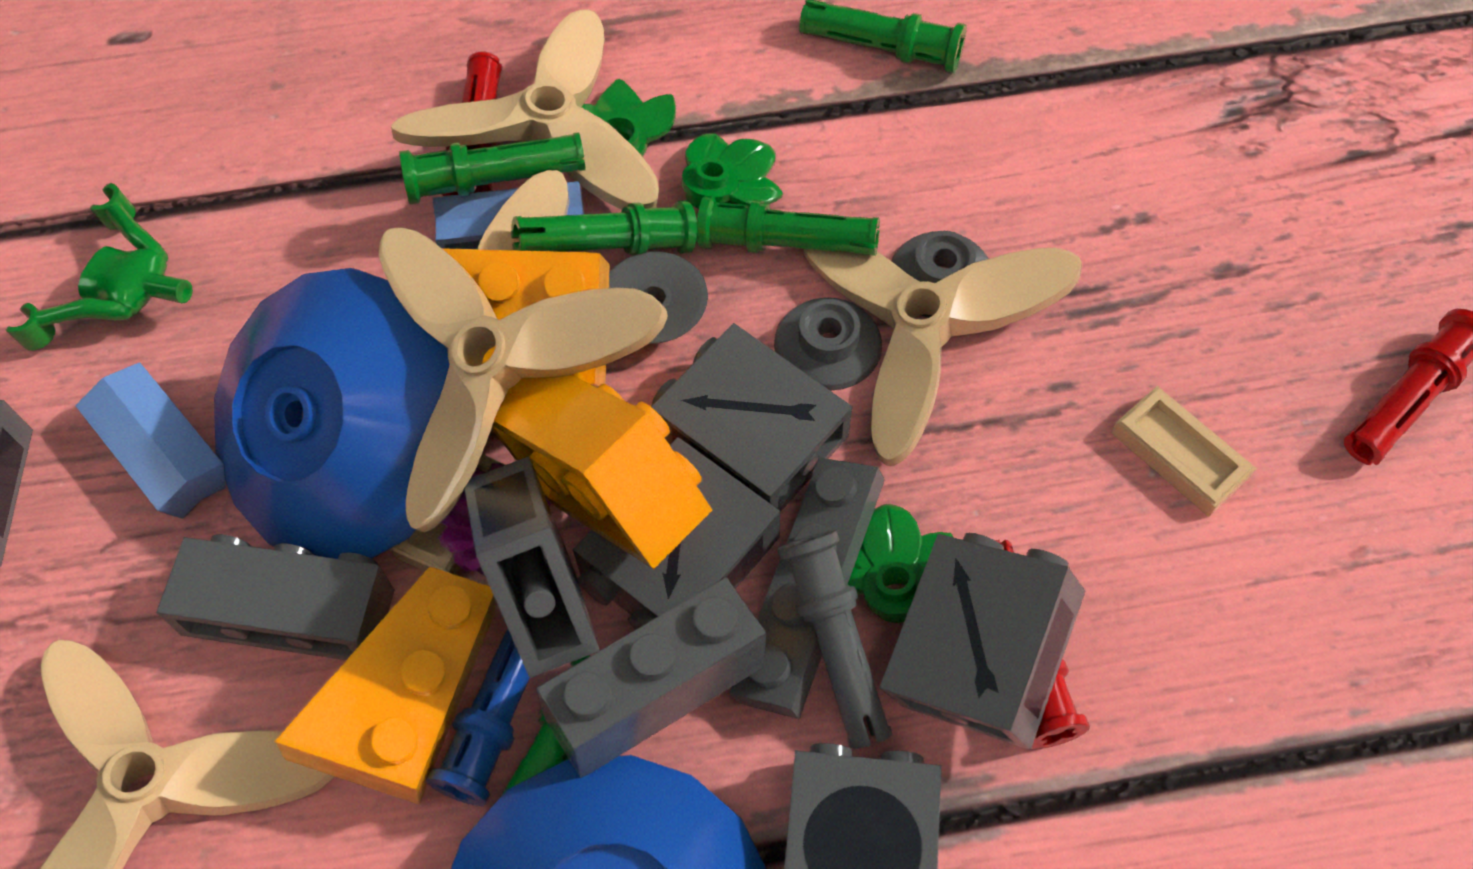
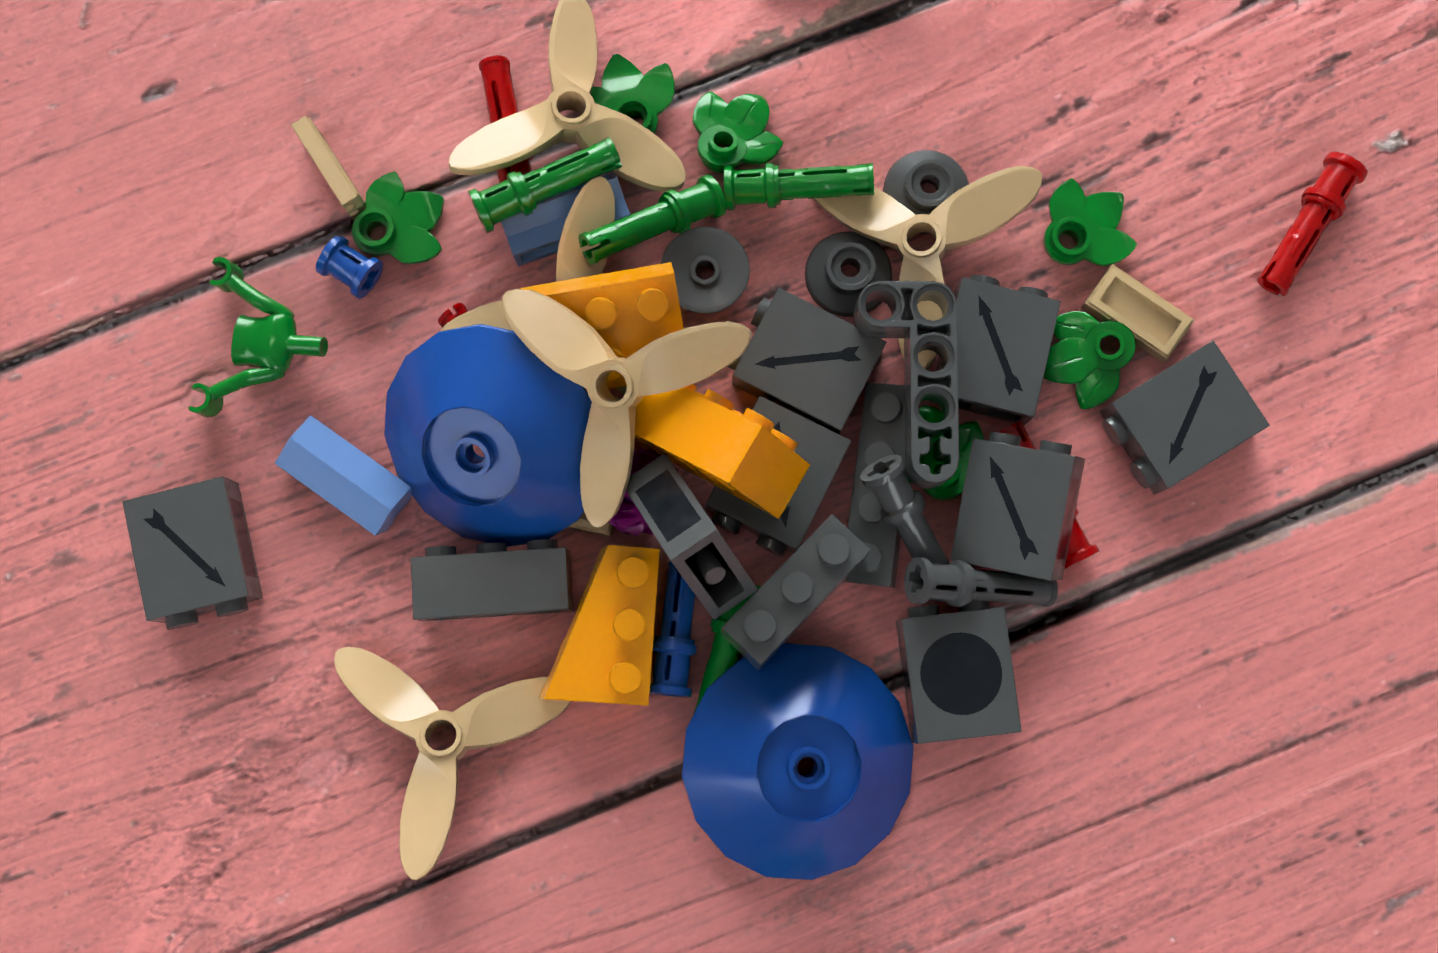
camera: 15 degrees left, 20 degrees up
none -> tan tile [291,116,365,220]
none -> blue bush [315,236,383,299]
none -> green plate [352,171,444,264]
none -> dark grey beam [853,281,959,489]
none -> dark grey pin [904,557,1058,607]
none -> dark grey brick [929,275,1061,425]
none -> green plate [1043,178,1137,266]
none -> green plate [1043,311,1136,410]
none -> dark grey brick [1100,341,1270,495]

